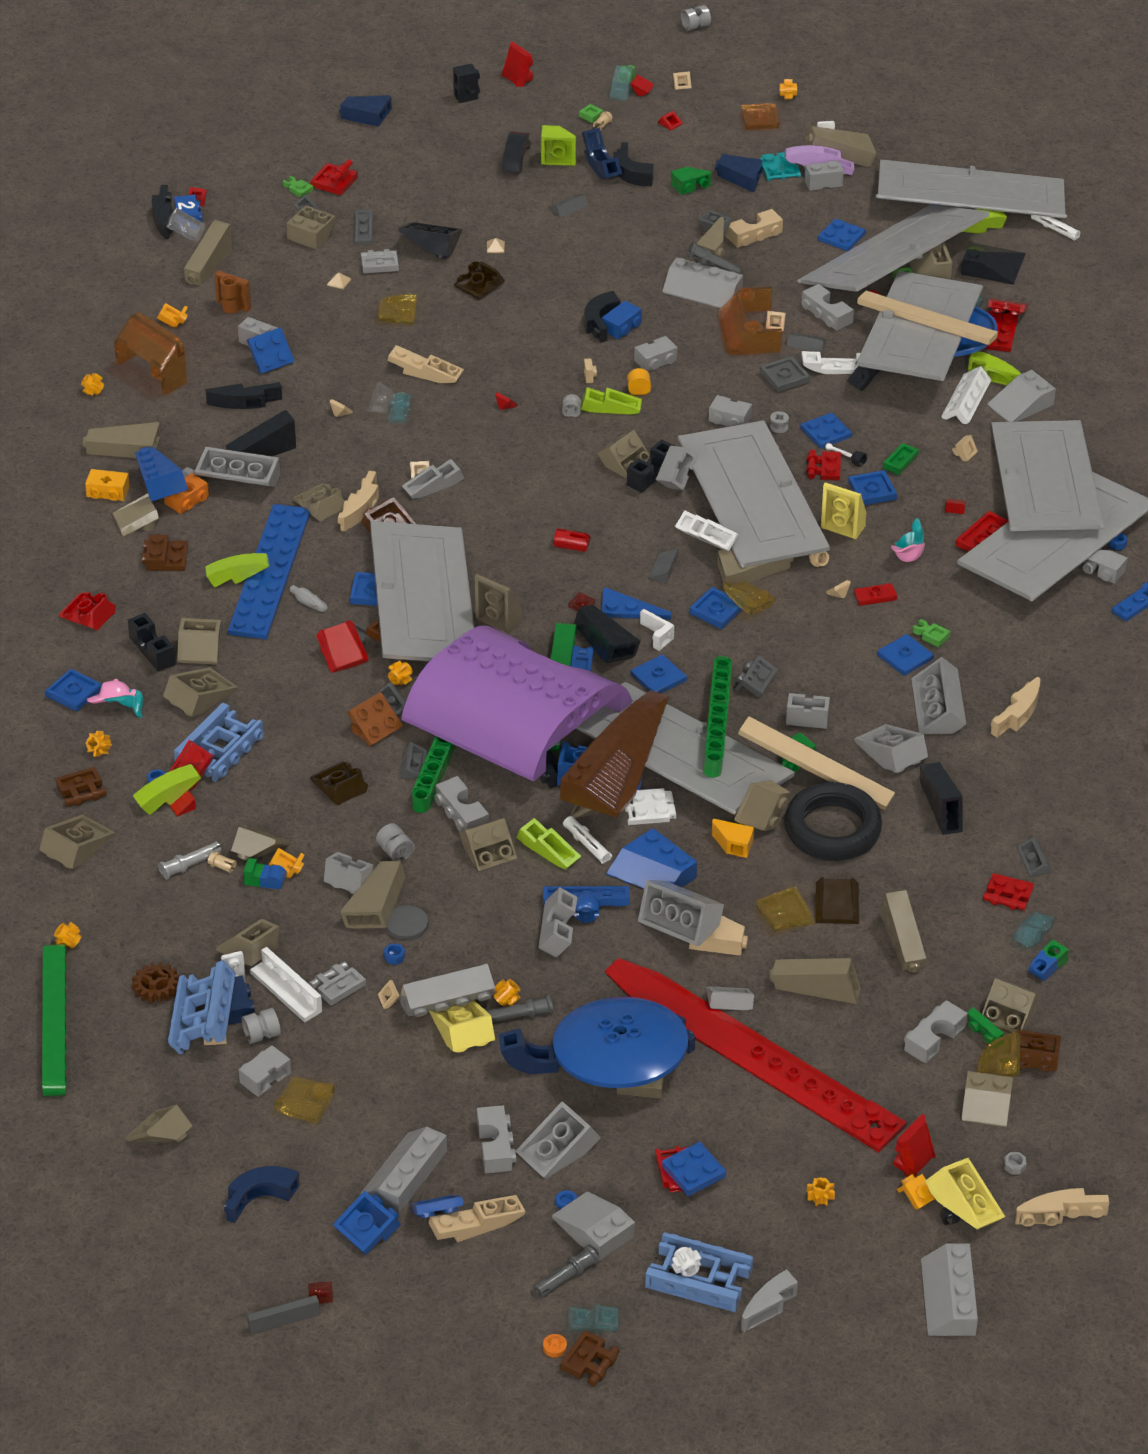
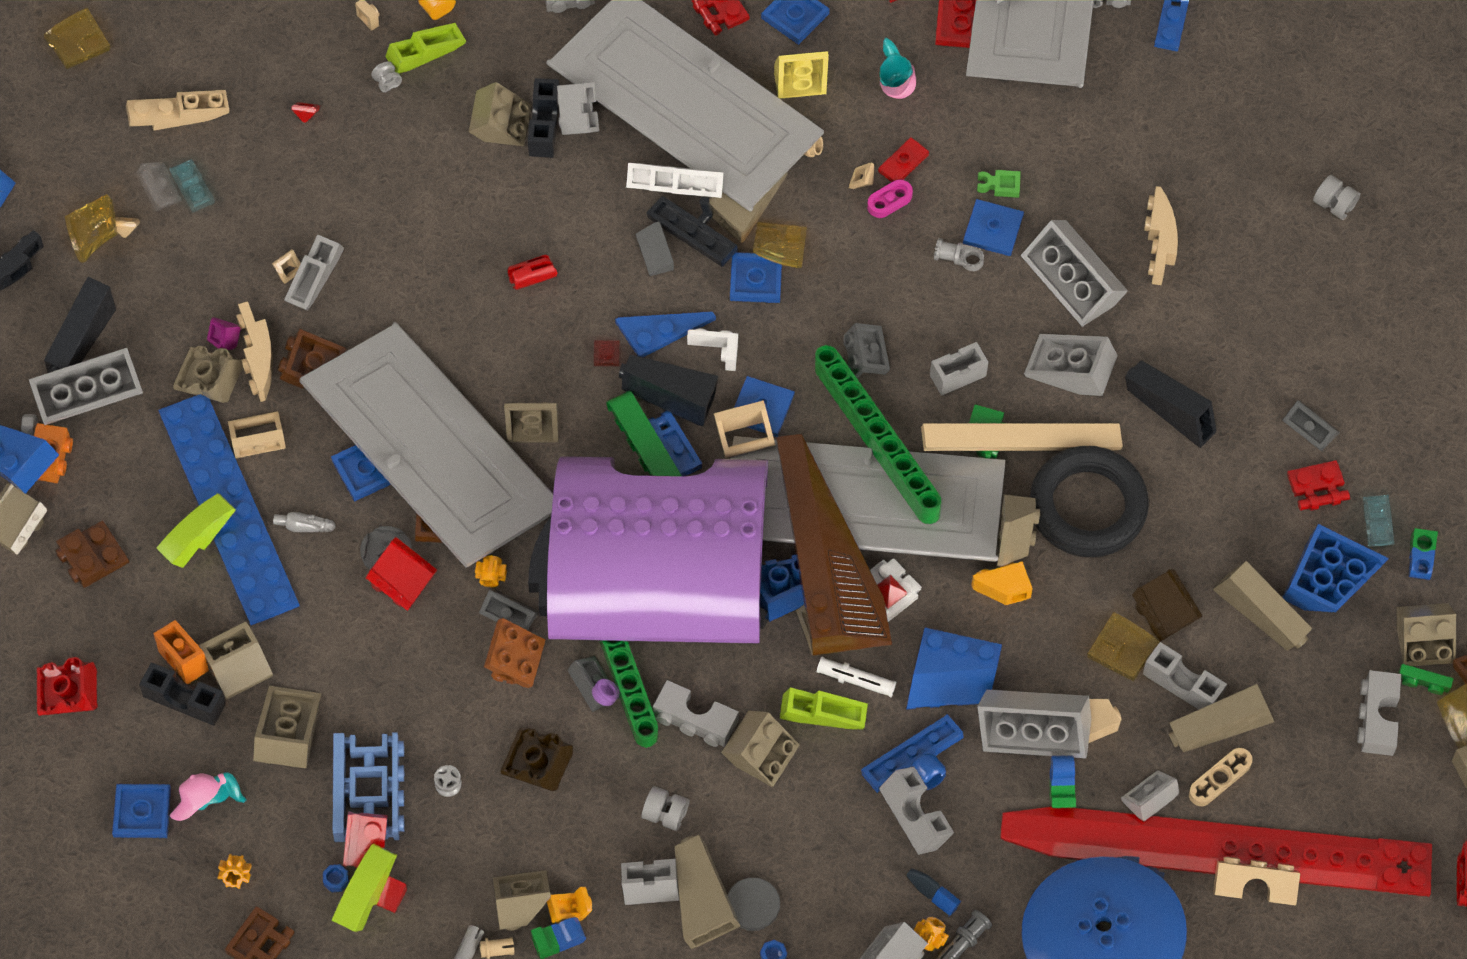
camera: 35 degrees left, 20 degrees up
none -> clear yellow plate [65,194,118,263]
none -> orange brick [153,620,209,684]
none -> magenta slope [207,317,241,350]
none -> tan tile [228,411,286,459]
none -> light grey wheel [434,765,462,797]
none -> medium lavender tile [592,679,620,706]
none -> black plate [646,196,738,267]
none -> tan tile [714,400,775,458]
none -> dark pink plate [867,180,913,218]
none -> red slope [877,574,908,609]
none -> piece [906,868,961,916]
none -> light grey connector [934,238,984,271]
none -> leg [1049,755,1076,808]
none -> light grey arch [1143,642,1227,710]
none -> tan beam [1189,748,1252,806]
none -> tan arch [1213,857,1300,905]
none -> blue wedge [1282,524,1389,612]

